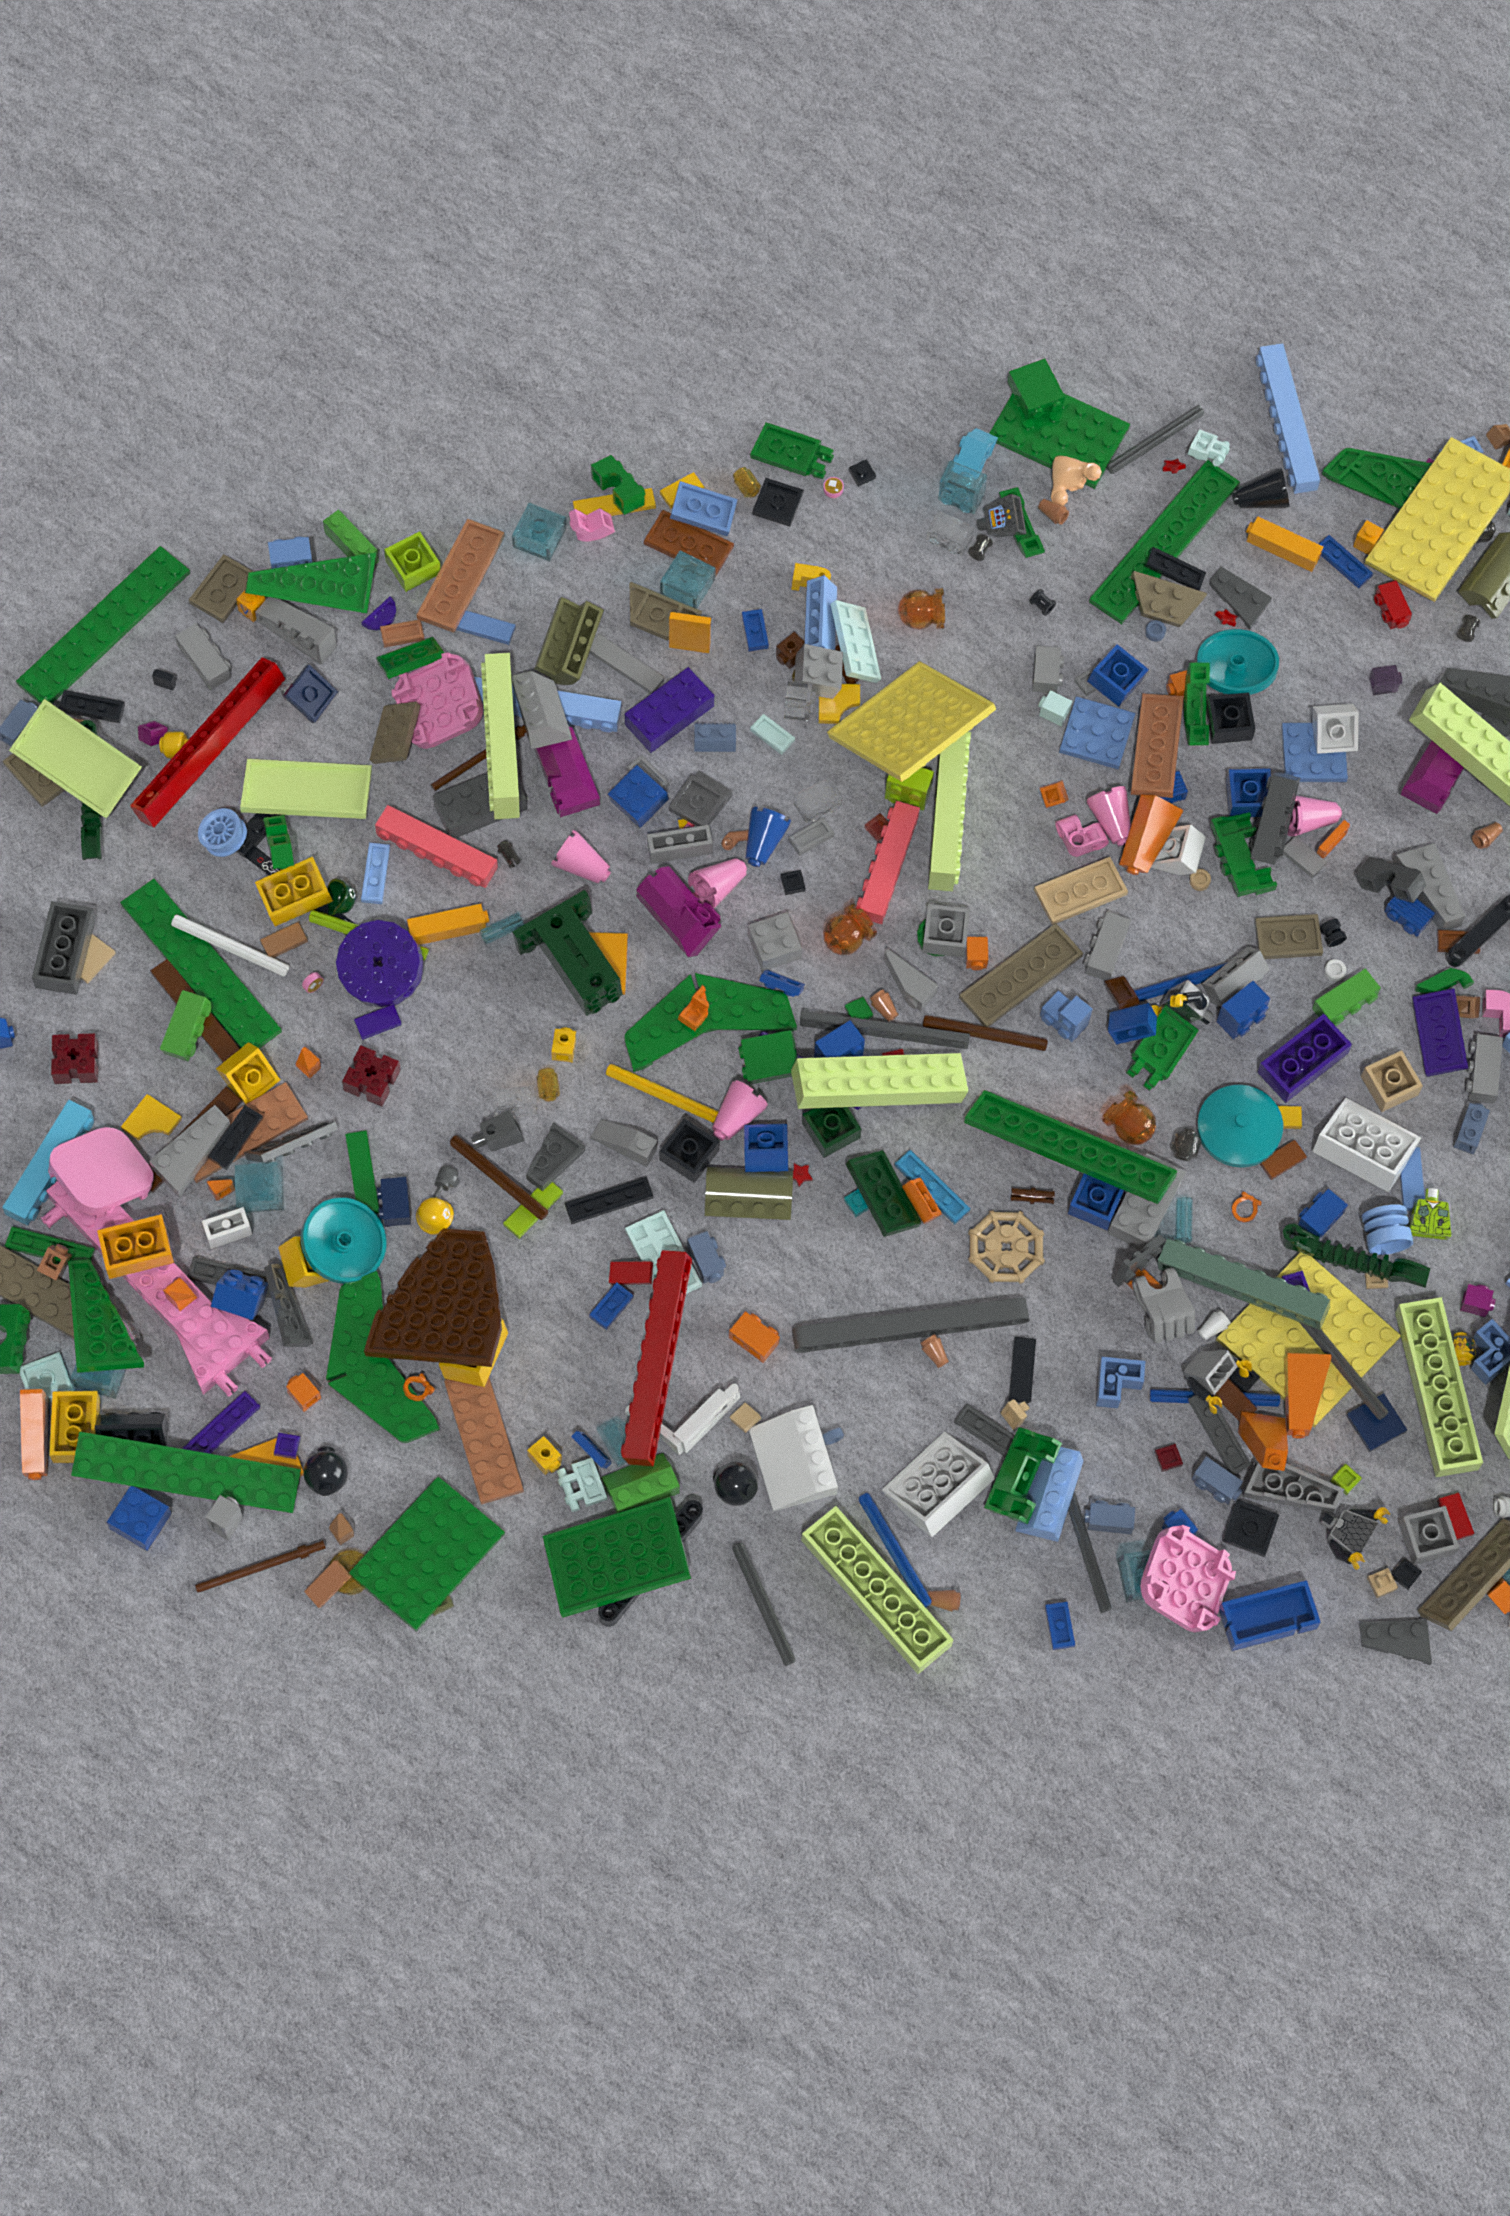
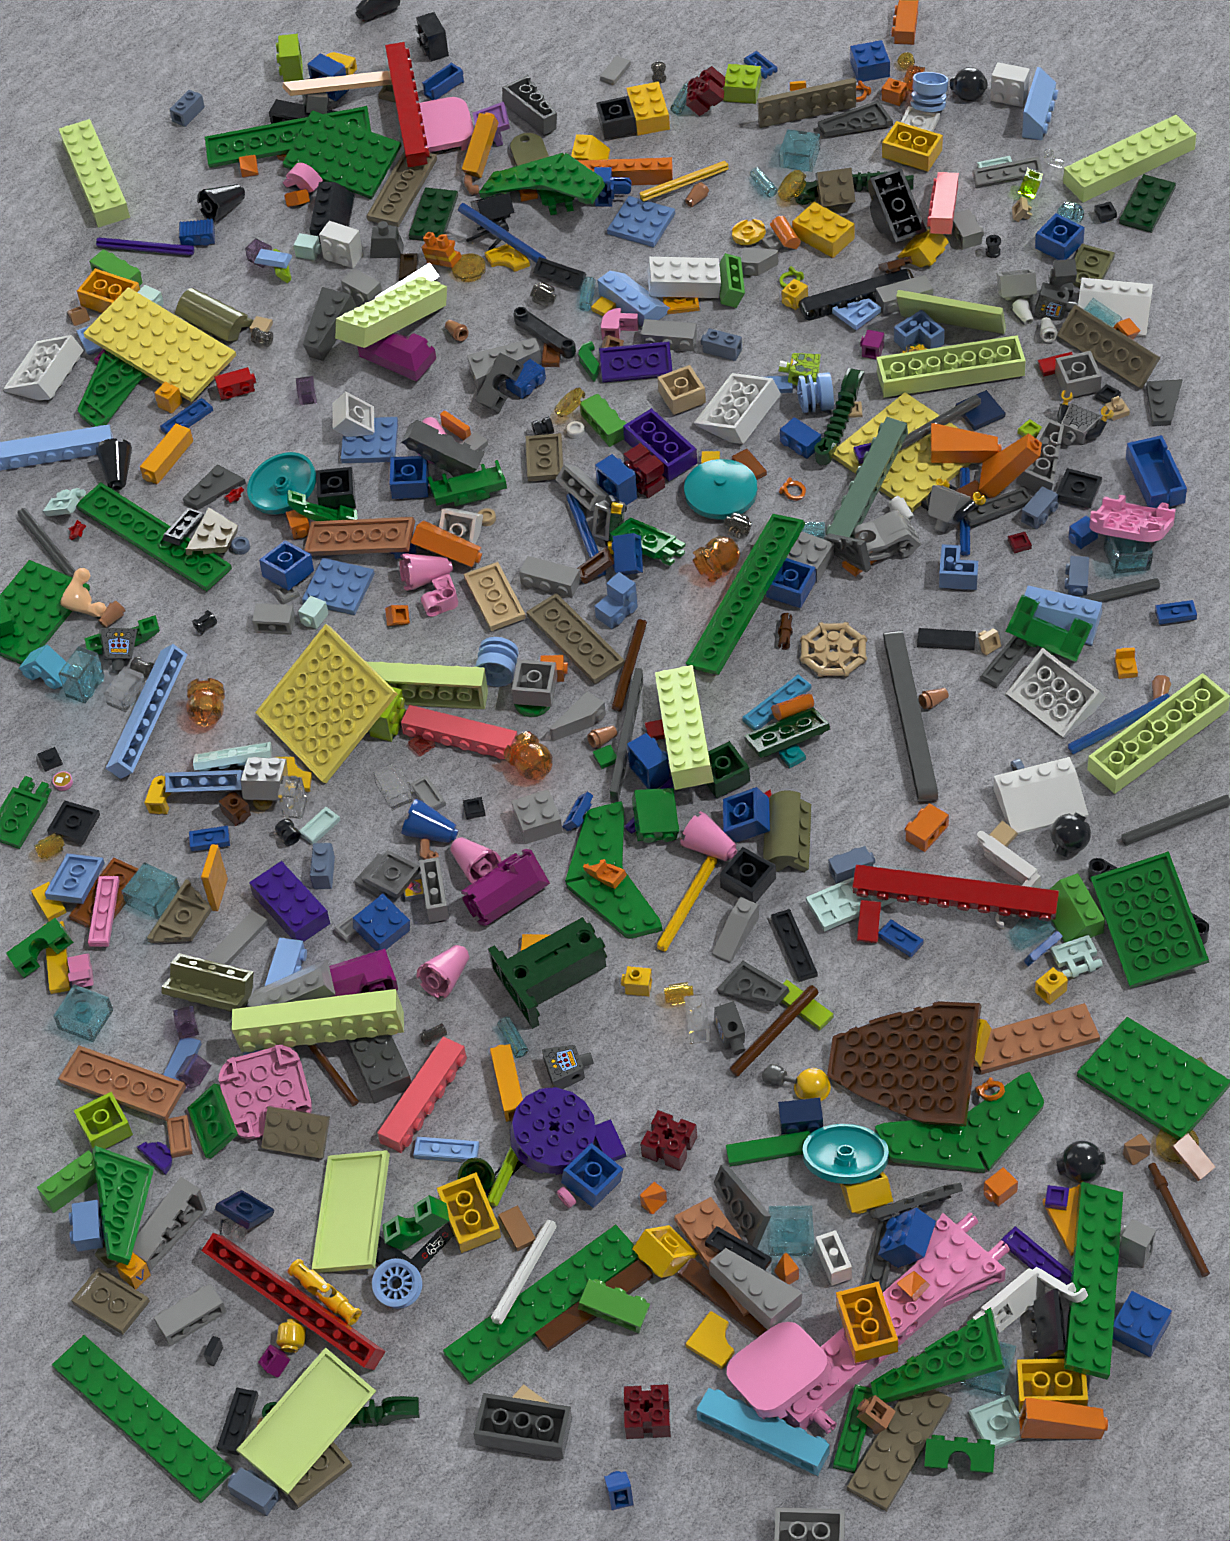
camera: 80 degrees left, 15 degrees down
none -> white slope [3,335,84,401]
none -> bright pink tile [88,876,120,947]
none -> light blue brick [105,644,188,779]
none -> clear purple brick [173,1006,199,1040]
none -> clear purple brick [175,1053,212,1089]
none -> tan tile [250,316,273,336]
none -> black wheel [275,818,301,846]
none -> yellow piece [288,1259,362,1325]
none -> light blue wheel [475,637,519,687]
none -> dark grey torso [542,1045,594,1089]
none -> clear yellow tile [554,387,585,417]
none -> blue brick [561,1143,623,1208]
none -> dark red brick [623,443,665,498]
none -> white hinge [973,1267,1088,1333]
none -> light orange bracket [1115,647,1138,679]

